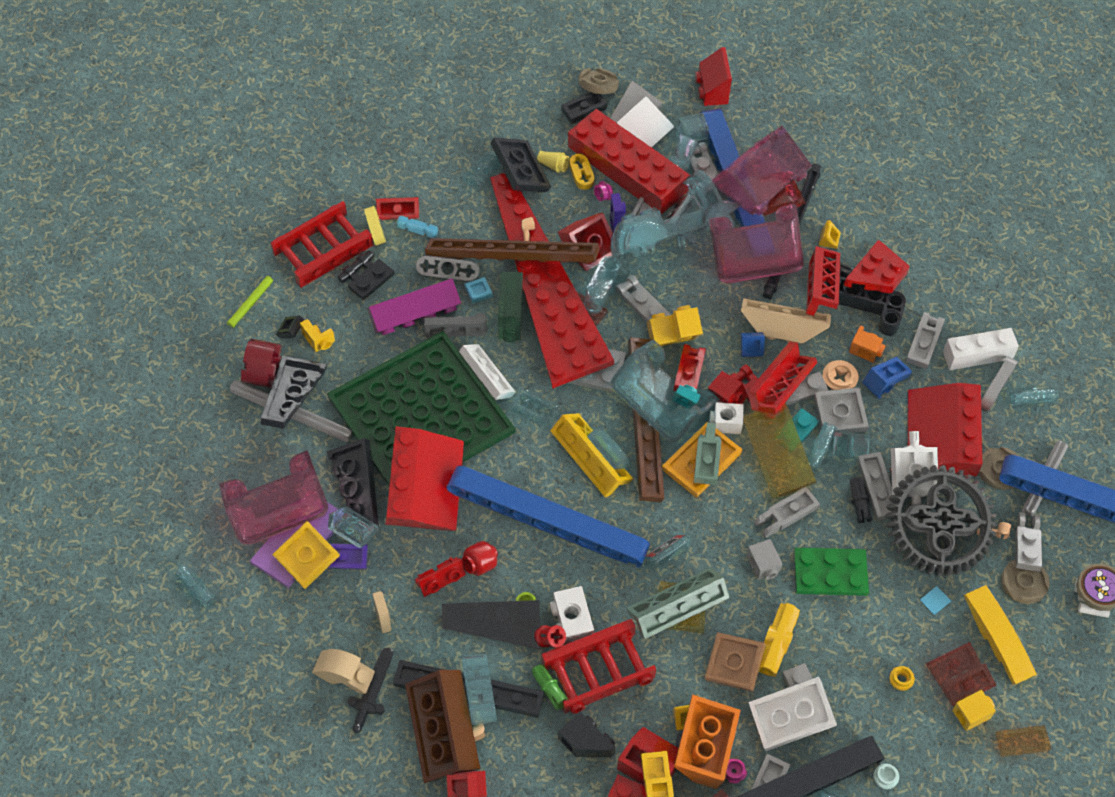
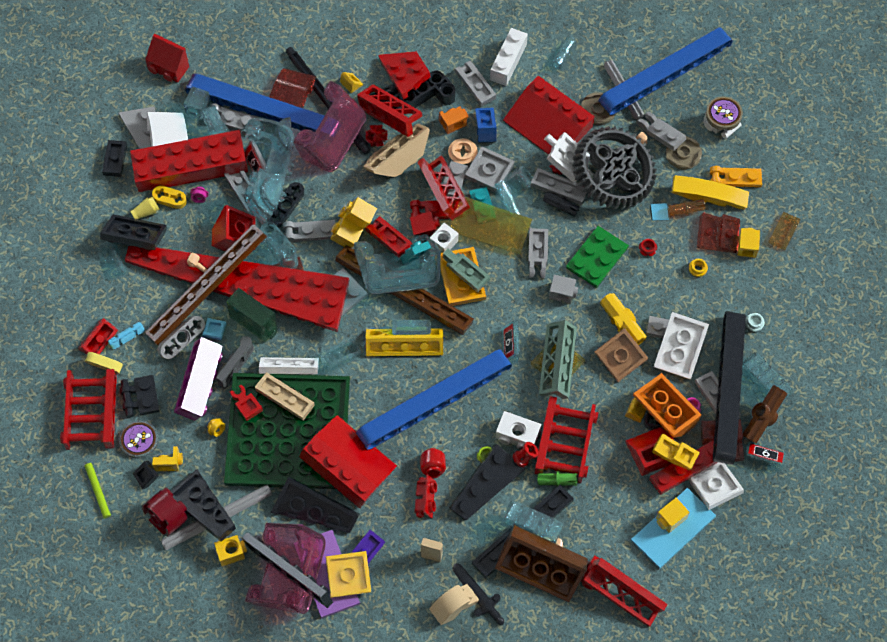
camera: 55 degrees left, 5 degrees up
clear light blue slope [328,506,379,548] -> none
black slope [558,712,615,758] -> none
dark tan tile [578,68,619,94] -> none
dark purple plate [609,193,626,235] -> none
clear pink windscreen [710,125,812,216] -> none
blue plate [741,332,765,357] -> none
light grey beam [981,357,1018,412] -> none
none -> tile [119,420,159,459]
none -> yellow plate [207,418,226,437]
none -> yellow brick [214,535,247,566]
none -> red plate [230,385,263,421]
none -> plate [242,532,333,608]
none -> tan plate [255,372,315,420]
none -> black beam [267,182,305,228]
none -> red gear [365,125,388,147]
none -> red plate [639,239,657,256]
none -> clear orange axle [668,199,706,217]
none -> light orange plate [710,166,762,187]

